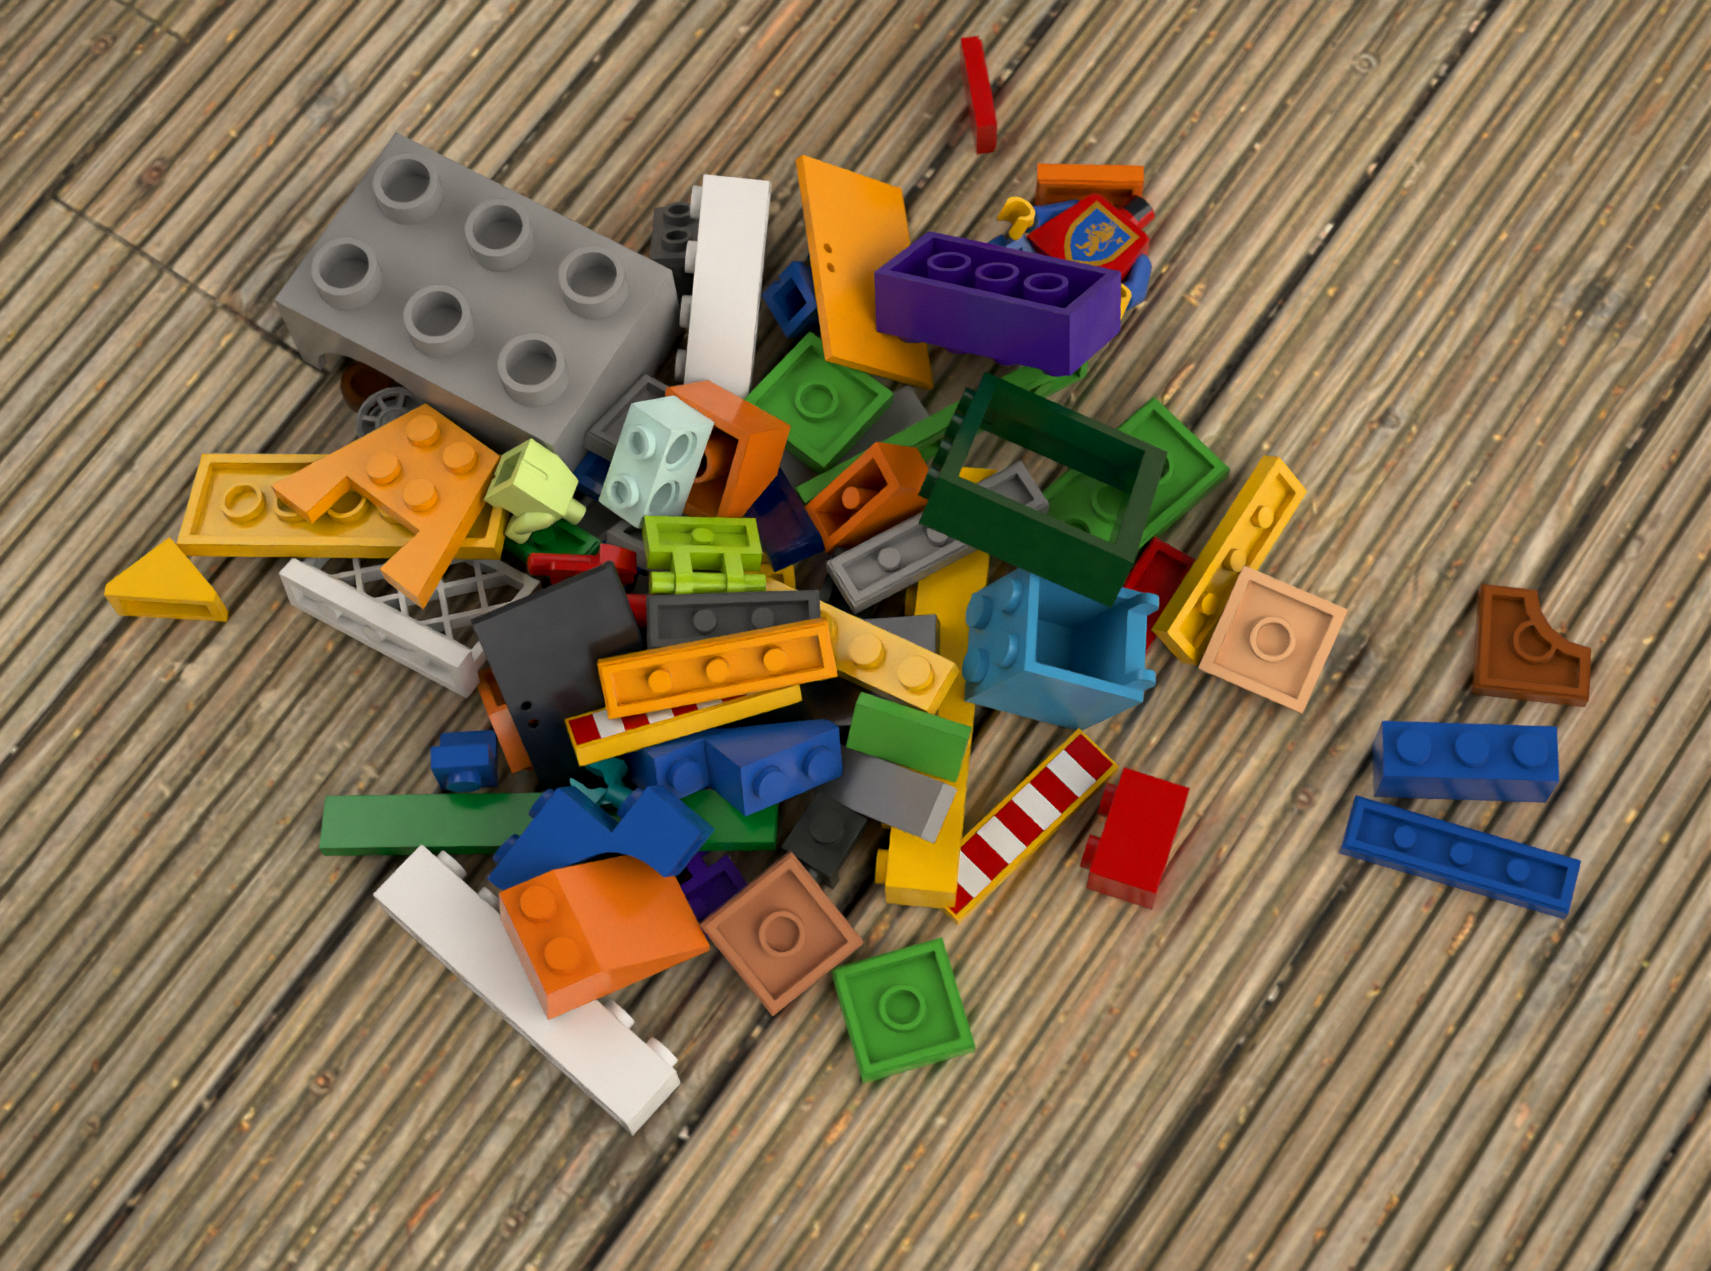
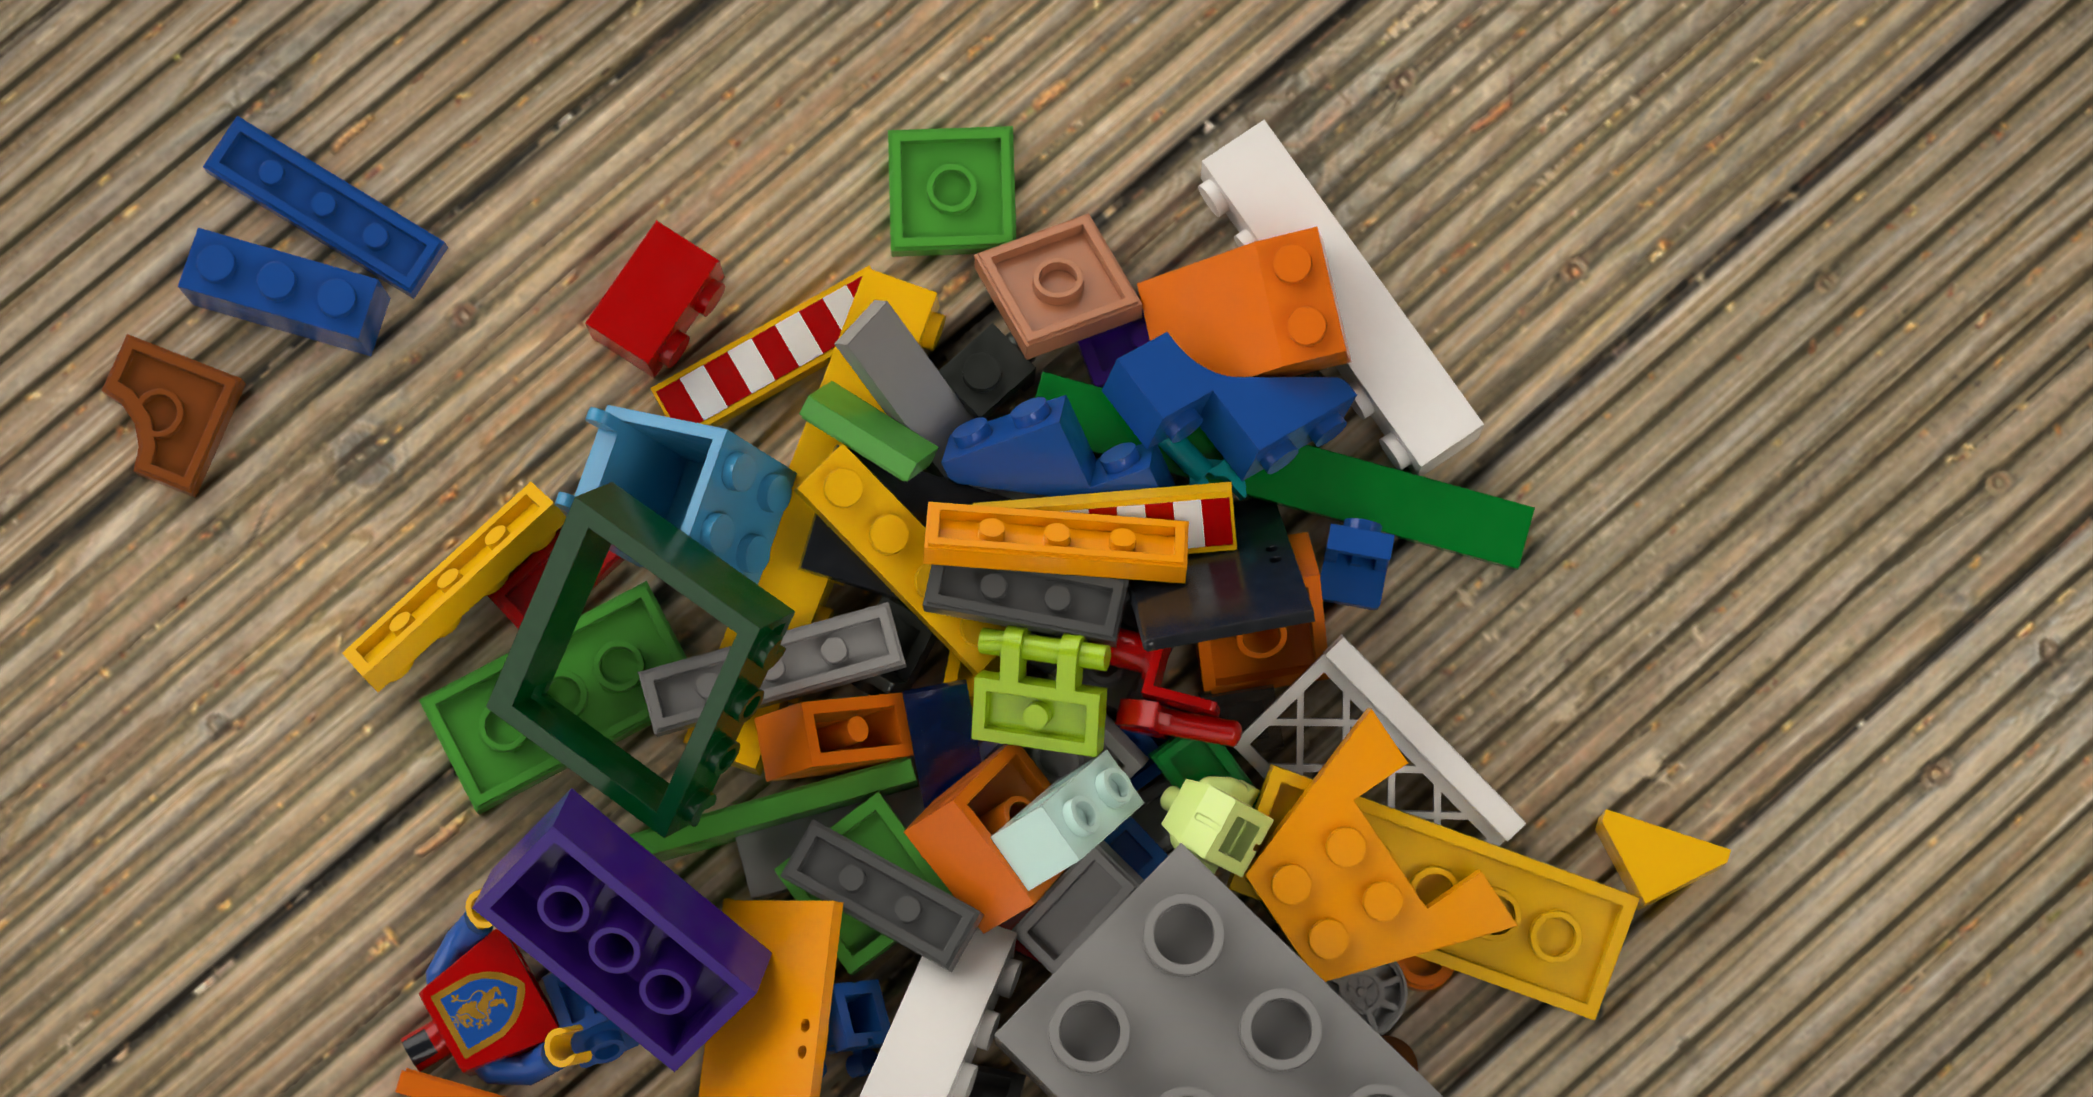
camera: 165 degrees left, 10 degrees up
light nougat hinge [1198,565,1348,714] -> none
none -> dark grey tile [780,819,984,973]

